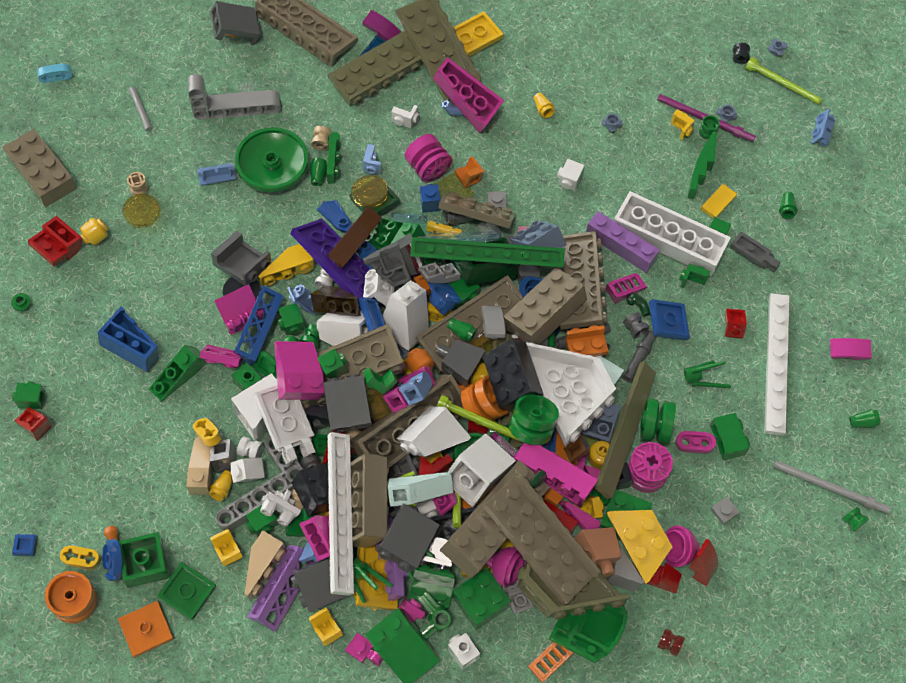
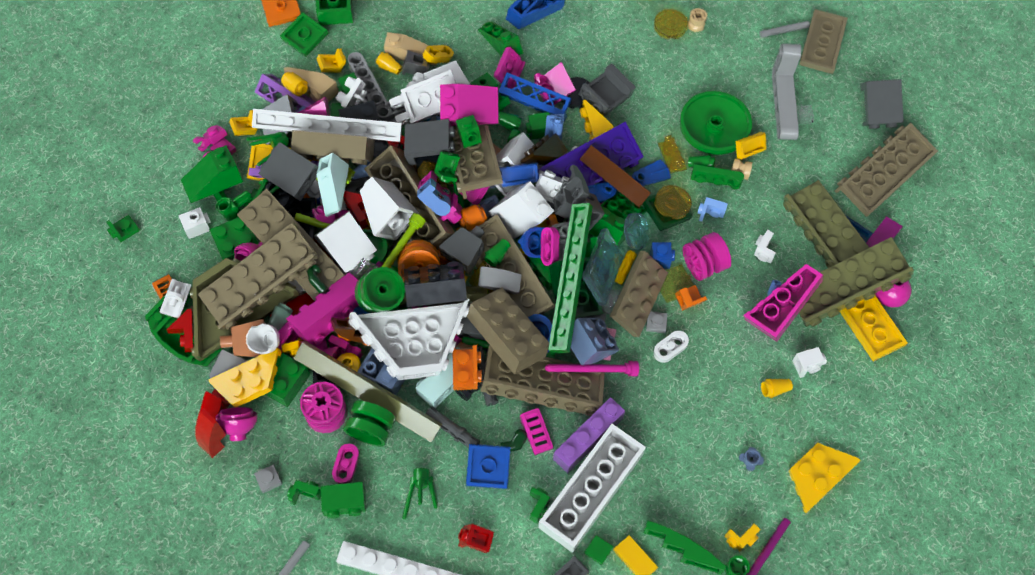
camera: 100 degrees right, 0 degrees up
medium blue hinge [197,162,236,186] -> none
white brick [230,458,265,483] -> none
dark pink bracket [398,597,425,622] -> none
white brick [557,159,584,191] -> none
flat silver wheel [623,312,649,338] -> none
clear red wheel [657,628,685,657] -> none
none -> white hips [160,279,192,318]
none -> red slope [167,309,193,352]
none -> dark pink plate [193,125,228,151]
none -> white hair [246,323,280,354]
none -> sand green cone [268,303,293,331]
none -> yellow brick [281,72,308,96]
none -> green bracket [287,480,321,505]
none -> dark pink plate [541,227,560,266]
none -> dark pink piece [545,361,639,376]
none -> white plate [653,331,689,363]
none -> clear yellow hinge [658,135,687,173]
none -> yellow tile [736,132,766,160]
none -> yellow wing [789,443,861,513]
none -> white brick [792,347,827,378]
none -> dark tan plate [799,9,848,74]

